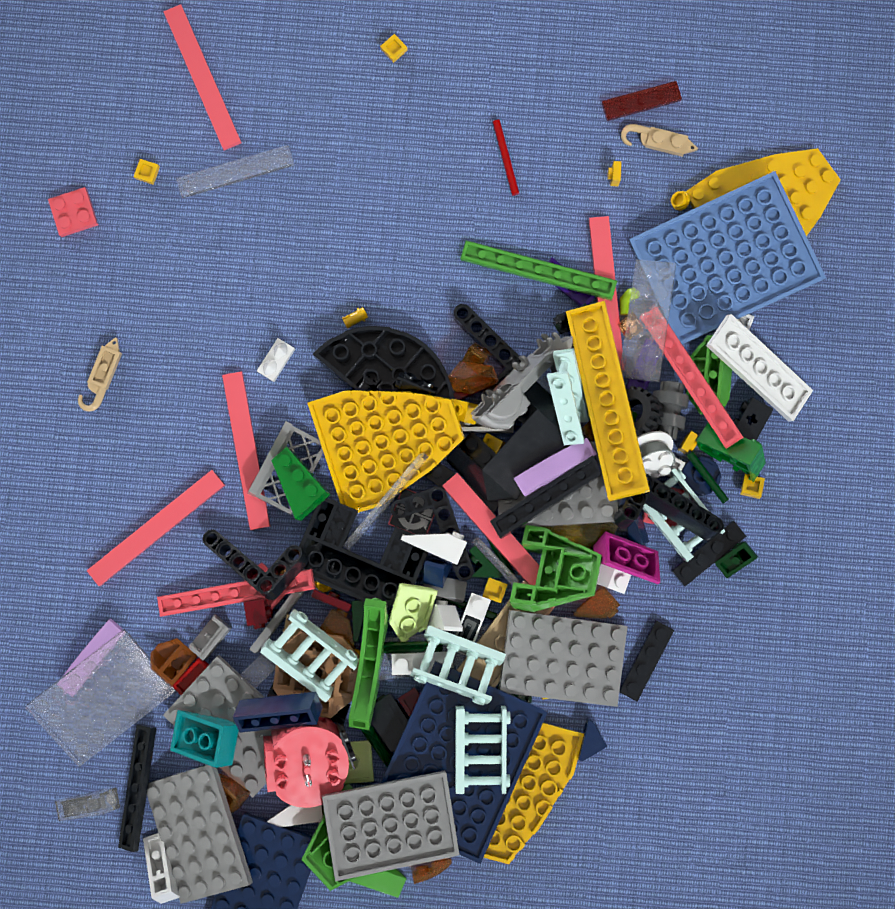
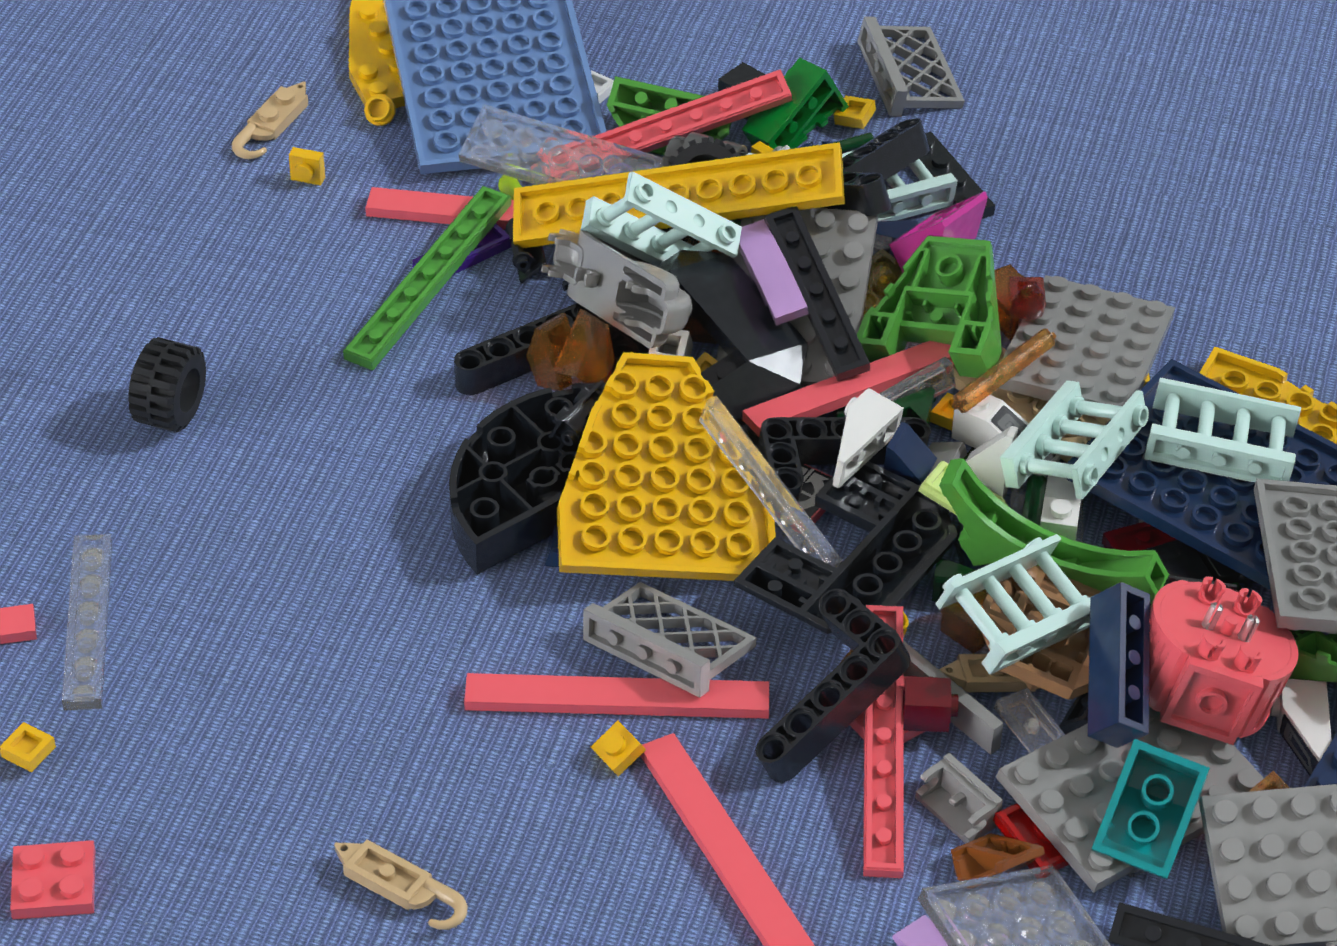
camera: 80 degrees left, 40 degrees down
white tile [257,338,295,382] -> none
green wedge [271,447,331,521] -> none
dark red plate [311,589,352,612] -> none
yellow pin [342,307,368,329] -> none
red bar [493,119,519,196] -> none
dark blue slope [578,718,608,761] -> none
clear red tile [602,81,682,121] -> none
black plate [619,620,674,702] -> none
white plate [706,314,813,422] -> none
dark green slope [715,541,758,578] -> none
none -> black tyre [128,337,206,432]
none -> yellow plate [591,720,646,777]
none -> light grey fence [857,17,965,117]
none -> clear orange axle [952,328,1057,413]
none -> clear red plate [1008,276,1046,321]

